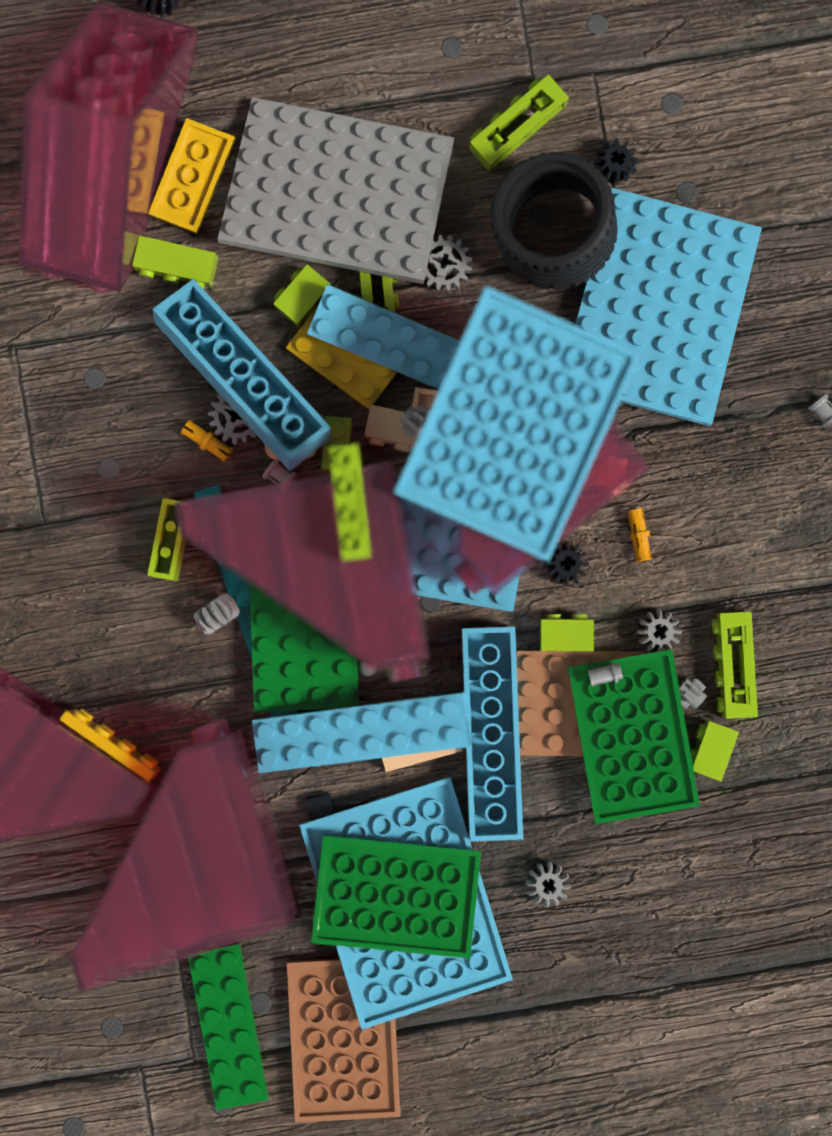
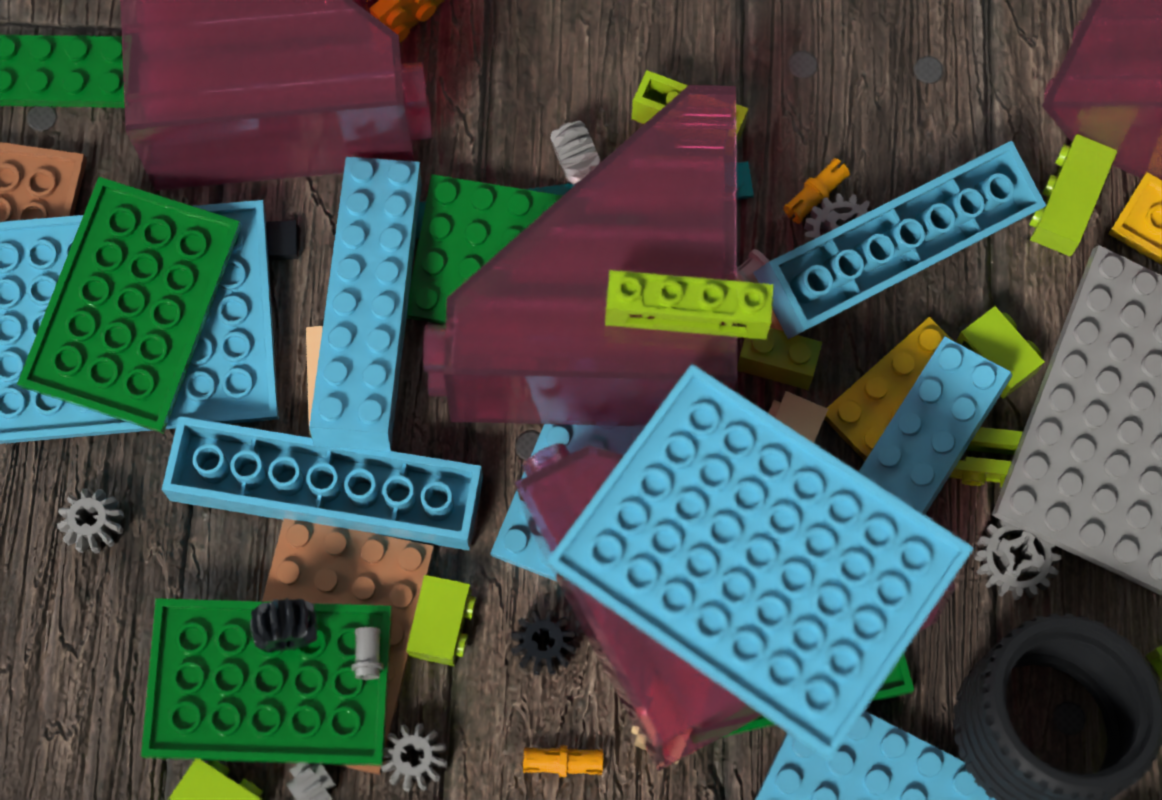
camera: 100 degrees right, 15 degrees down
none -> black gear [250,598,319,652]

